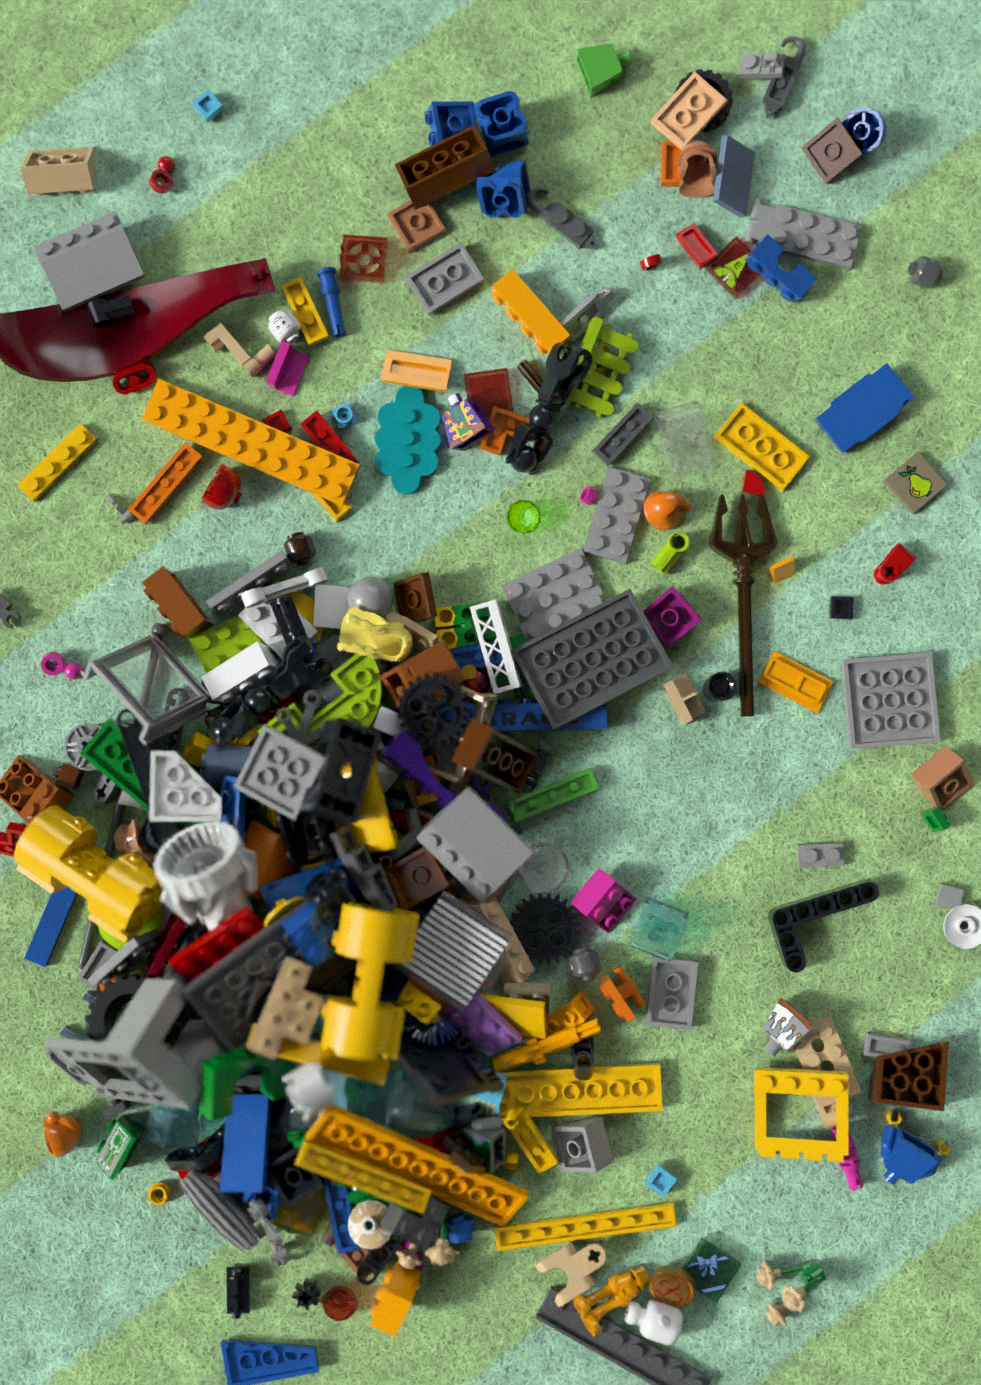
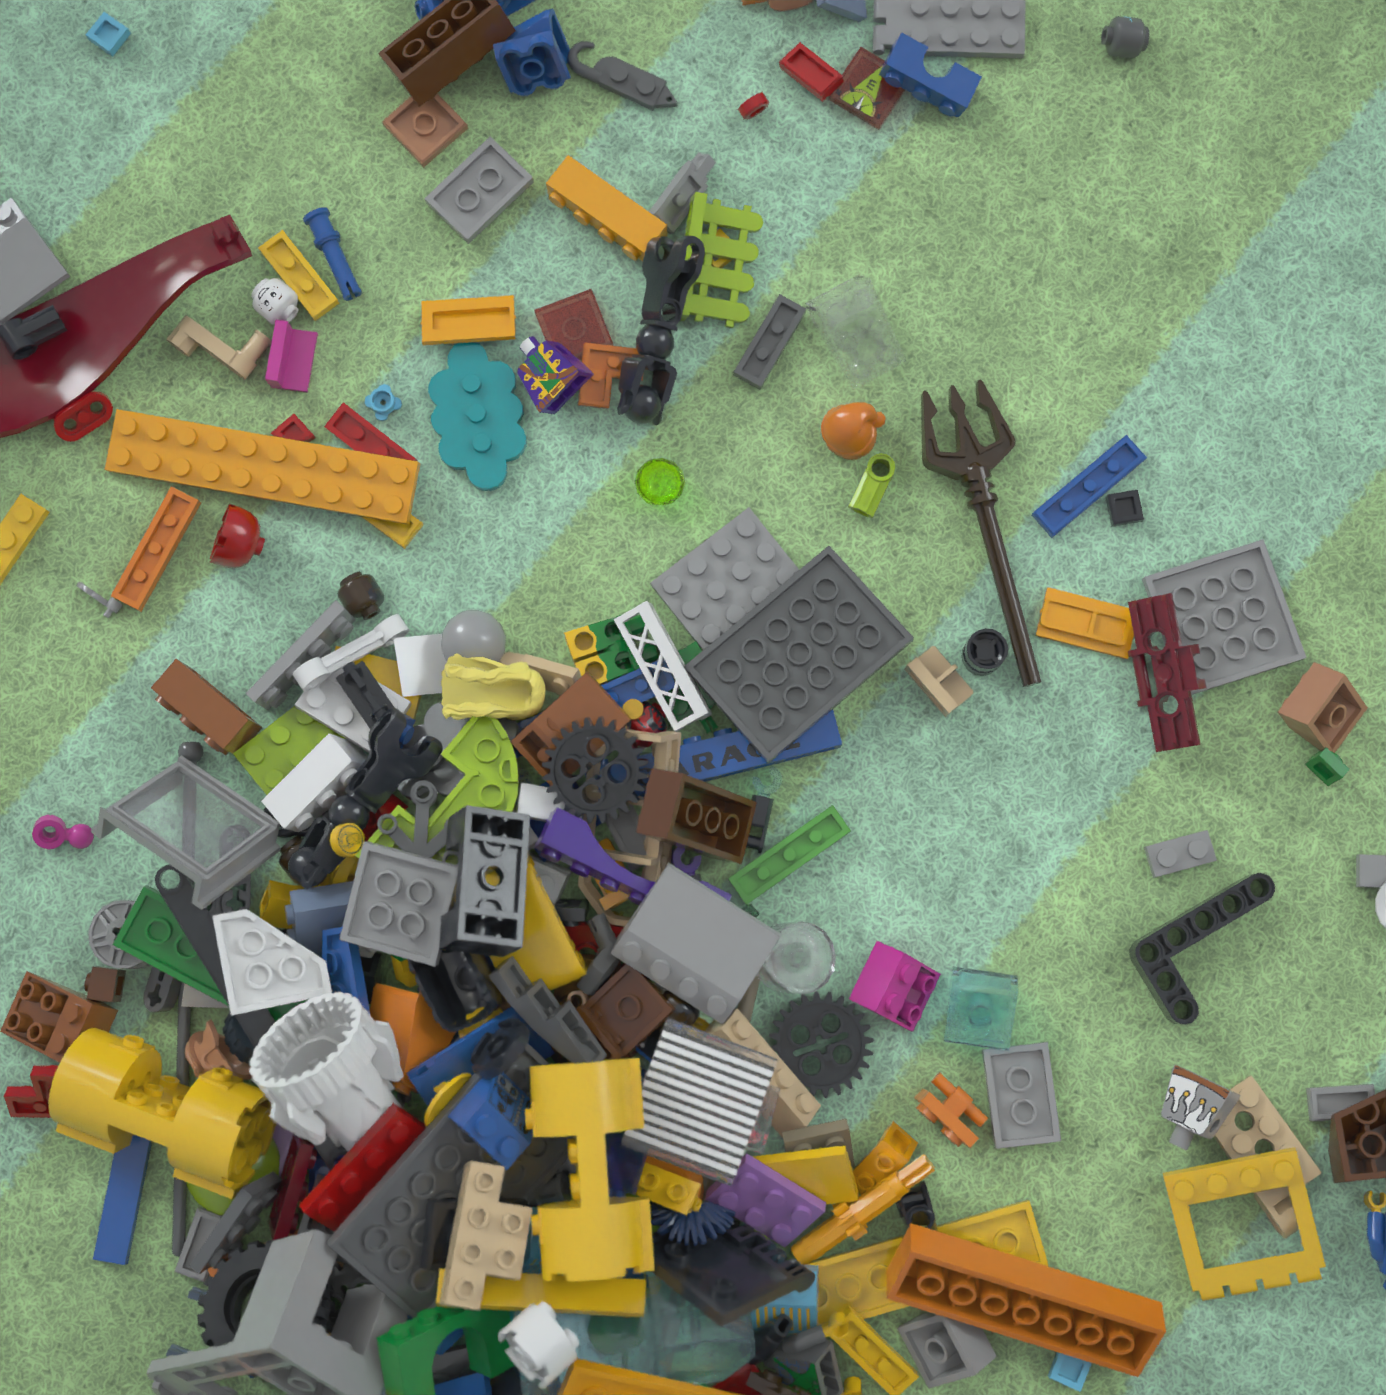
camera: 10 degrees left, 5 degrees down
red plate [149,156,175,194] -> none
clear red piece [340,234,388,283] -> none
reddish brown plate [393,572,437,623] -> none
dark brown axle [517,360,544,393] -> none
dark grey head [569,947,601,982] -> none
dark pink hinge [579,486,599,505] -> none
light grey plate [583,467,650,564] -> none
magenta slope [643,586,702,649] -> none
yellow tile [713,402,811,492] -> none
red tile [741,470,765,496] -> none
light orange slope [768,557,795,583] -> none
blue piece [815,363,915,454] -> none
dark pink hinge [831,1126,864,1190] -> none
red piece [873,542,916,585] -> none
dark tan tile [883,452,947,514] -> none
none -> yellow tile [330,823,365,857]
none -> orange brick [887,1223,1166,1377]
none -> blue tile [1032,435,1147,538]
none -> dark red piece [1127,593,1207,752]

